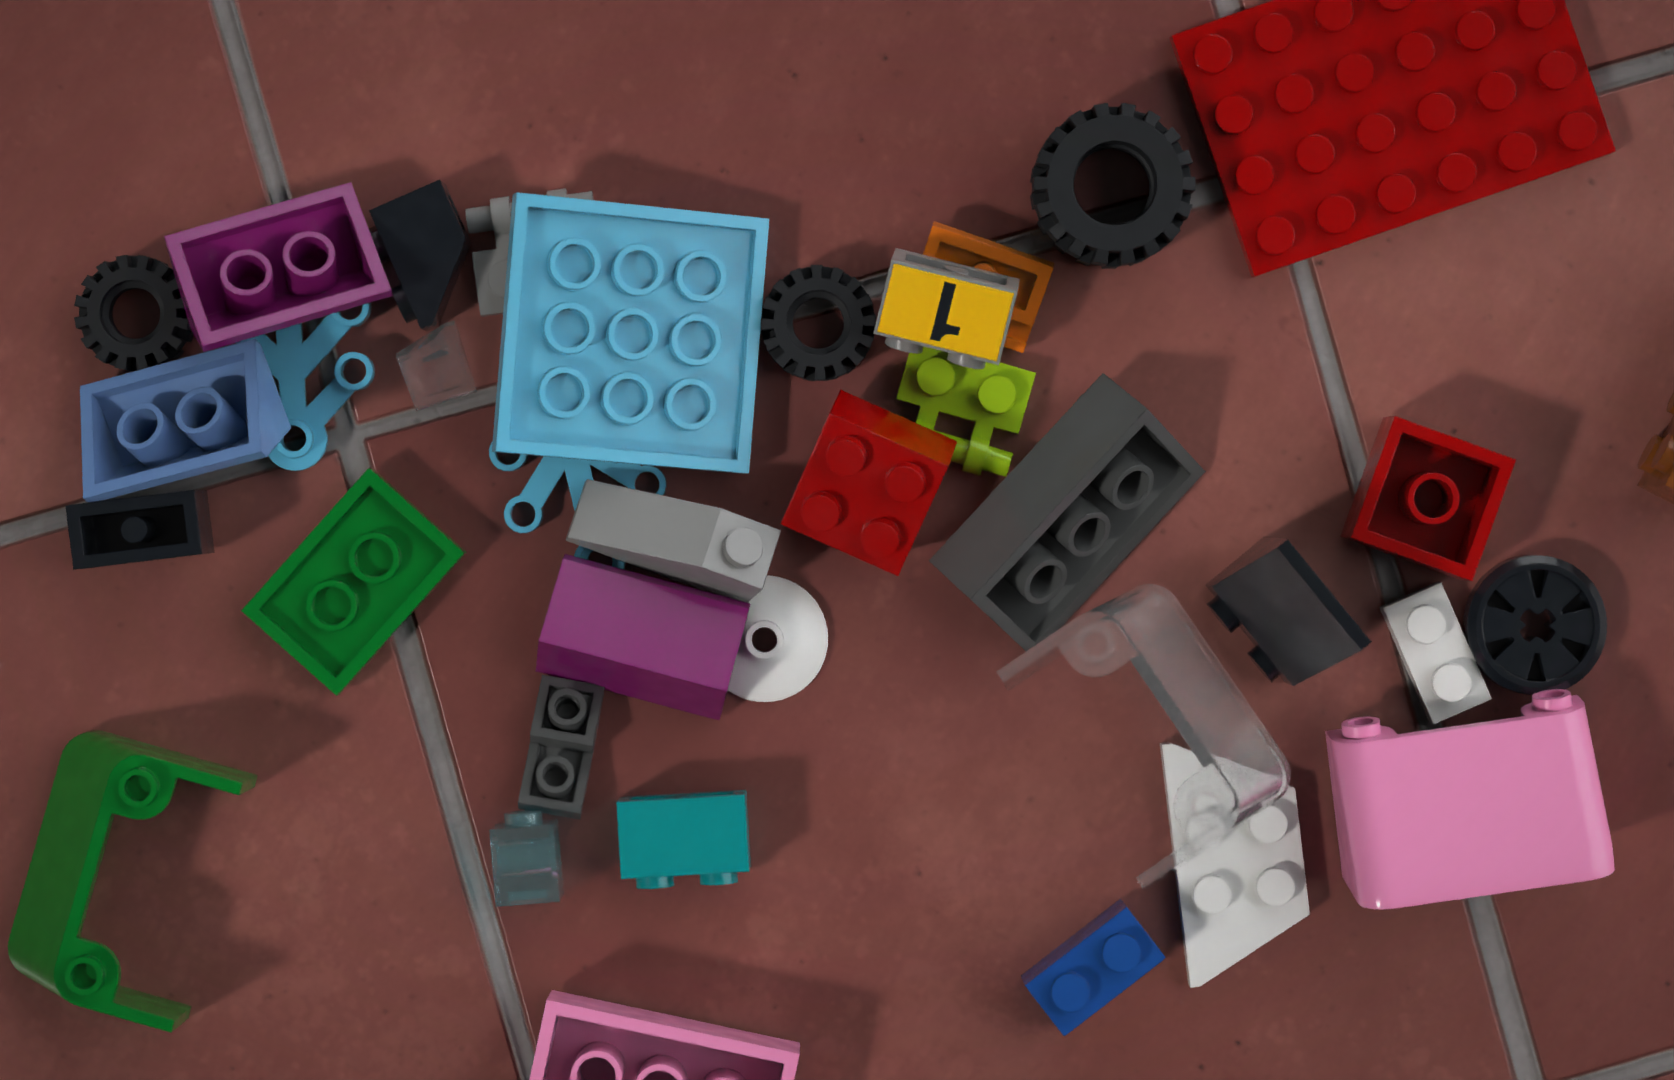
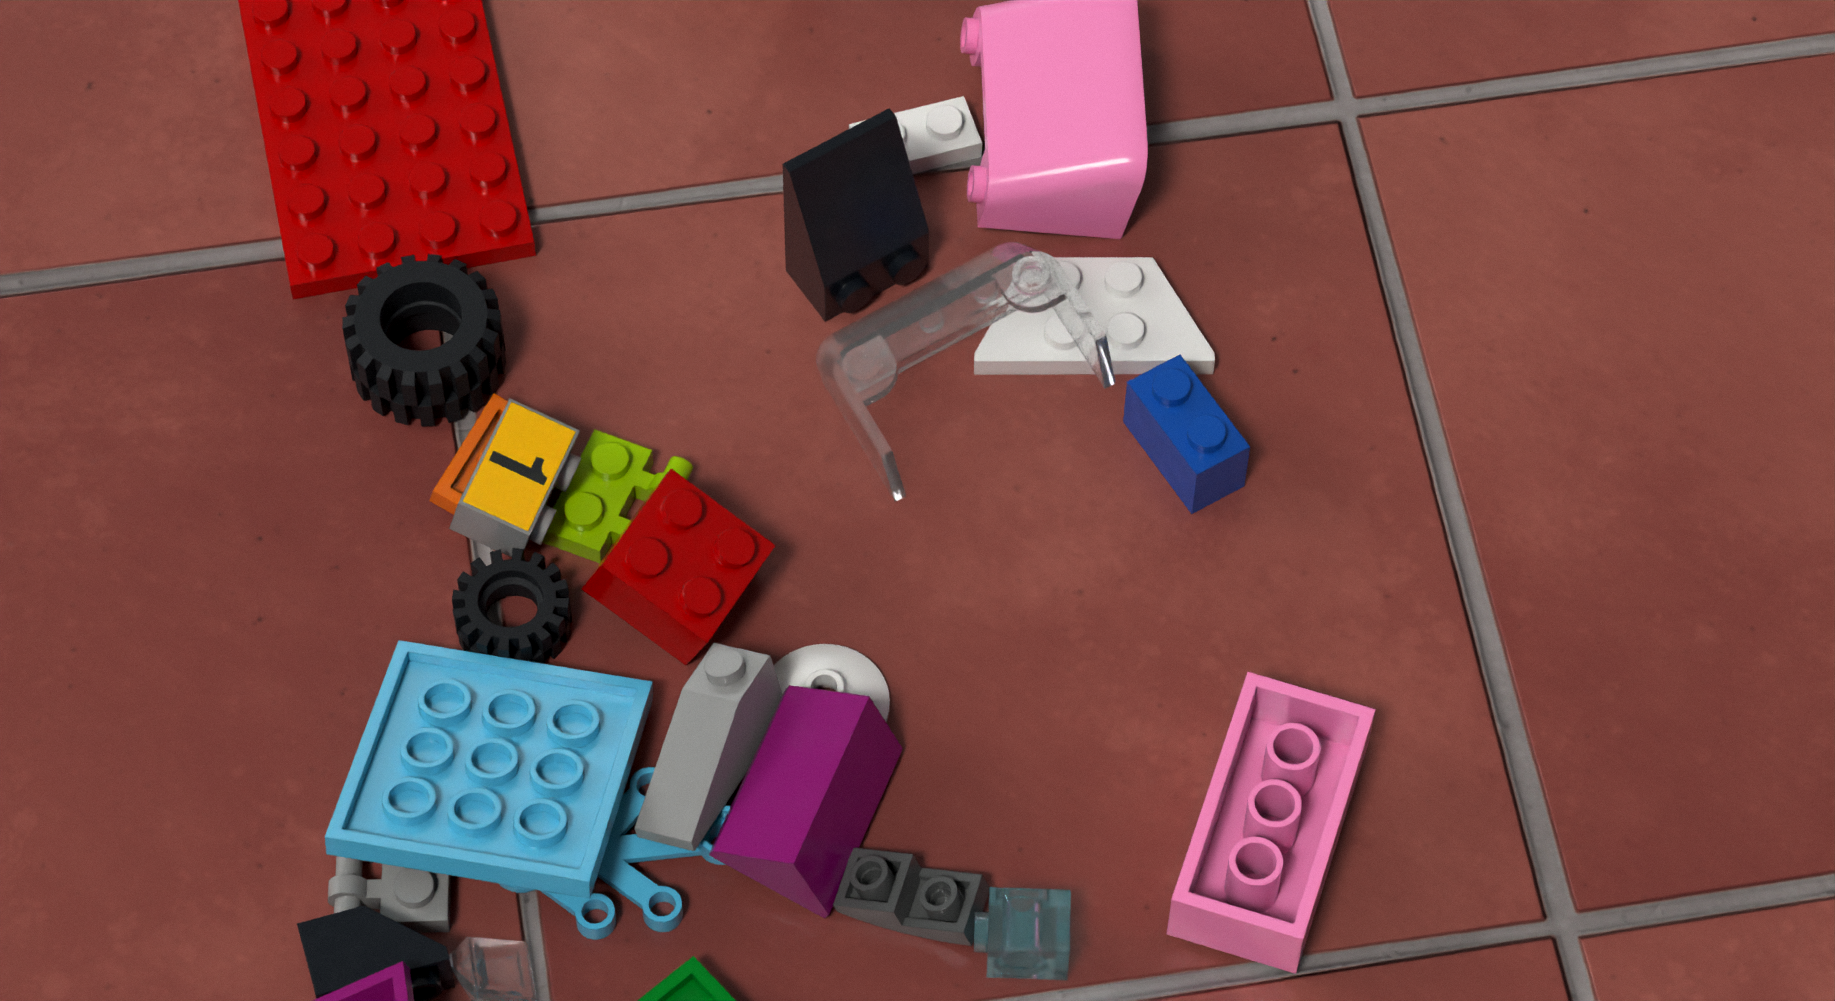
camera: 80 degrees left, 30 degrees down
teal brick [616,790,751,889] -> none
dark grey slope [929,373,1205,657] -> none
red brick [1340,416,1517,581] -> none
black wheel [1463,555,1607,695] -> none

